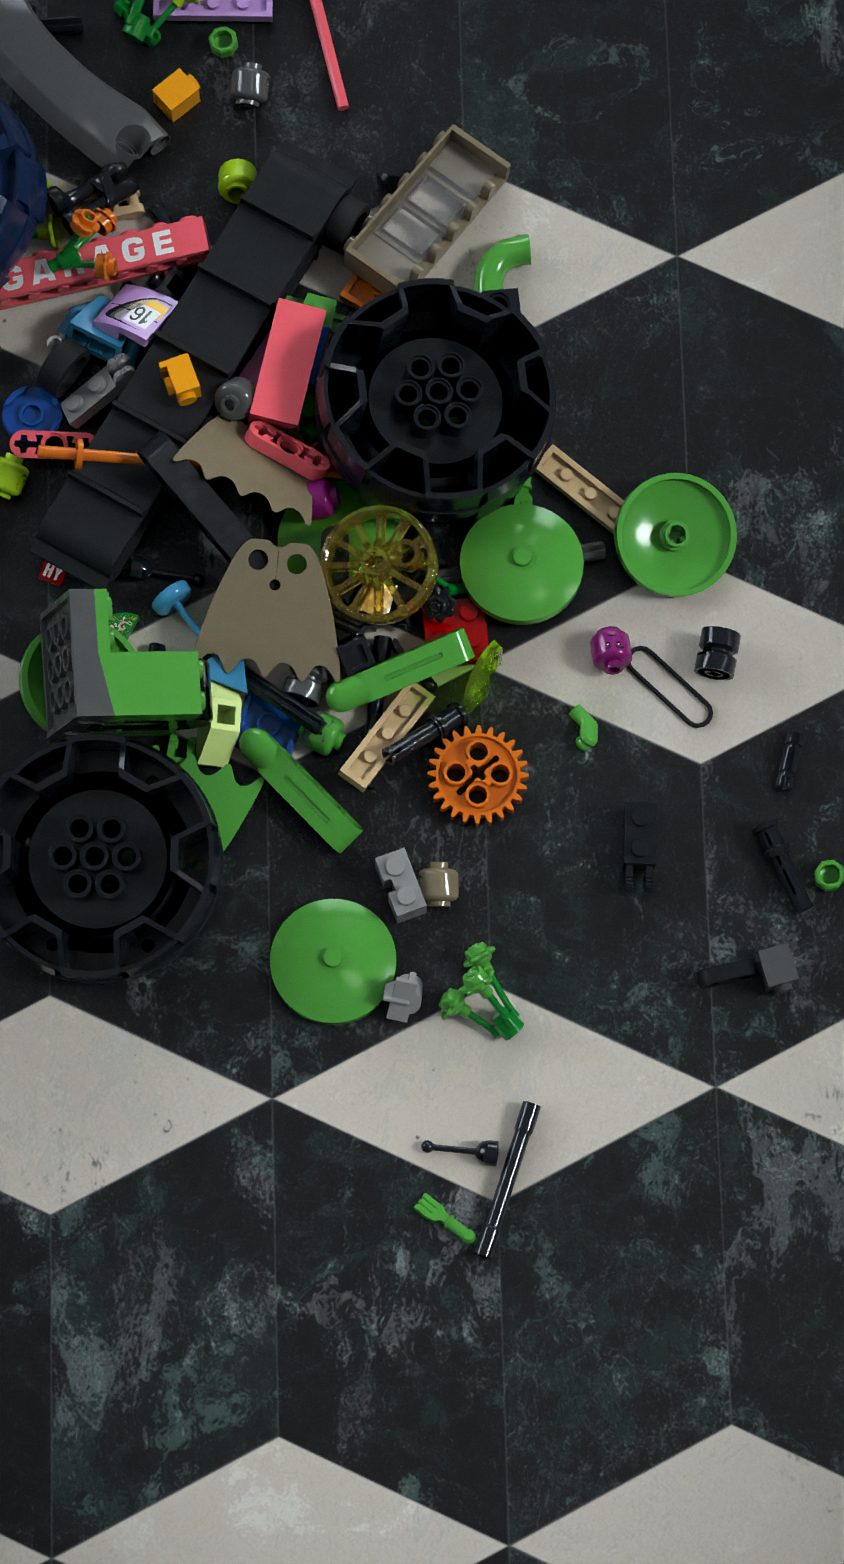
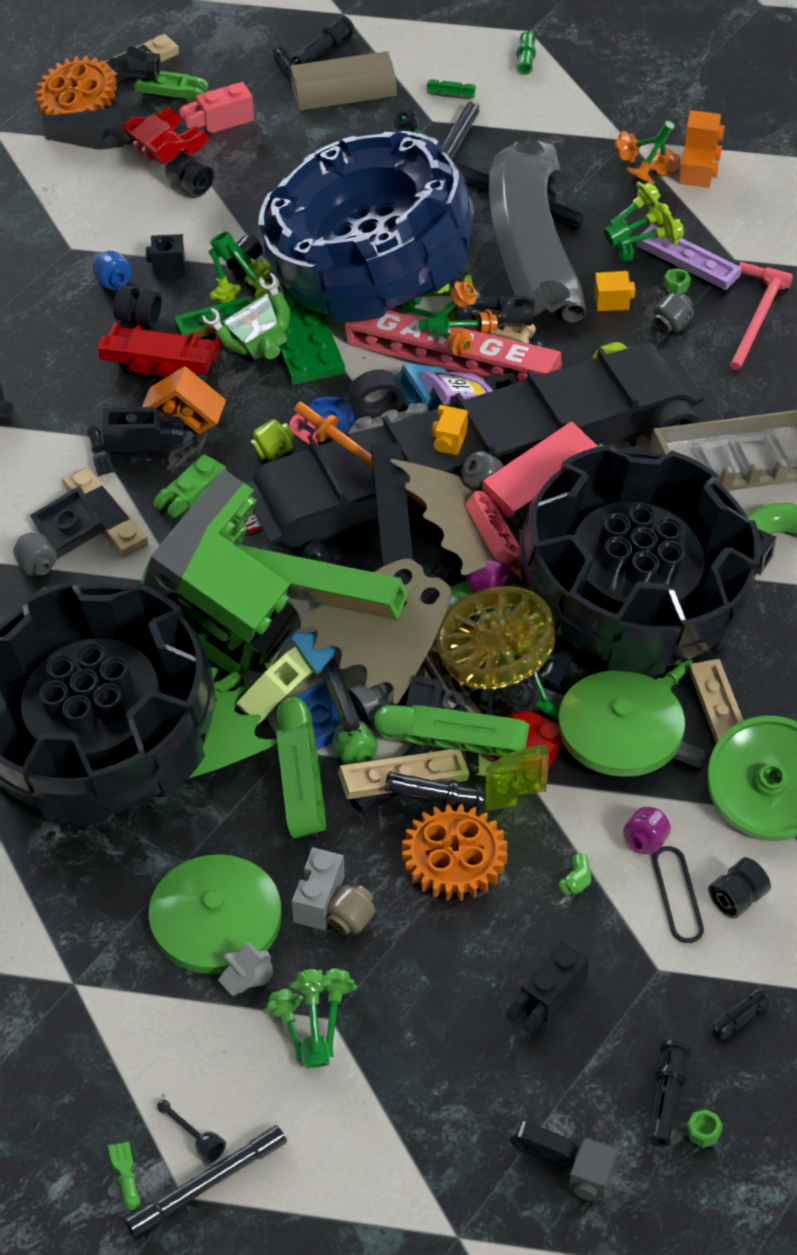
camera: 40 degrees right, 25 degrees down
none -> bright green brick [237,545,408,620]

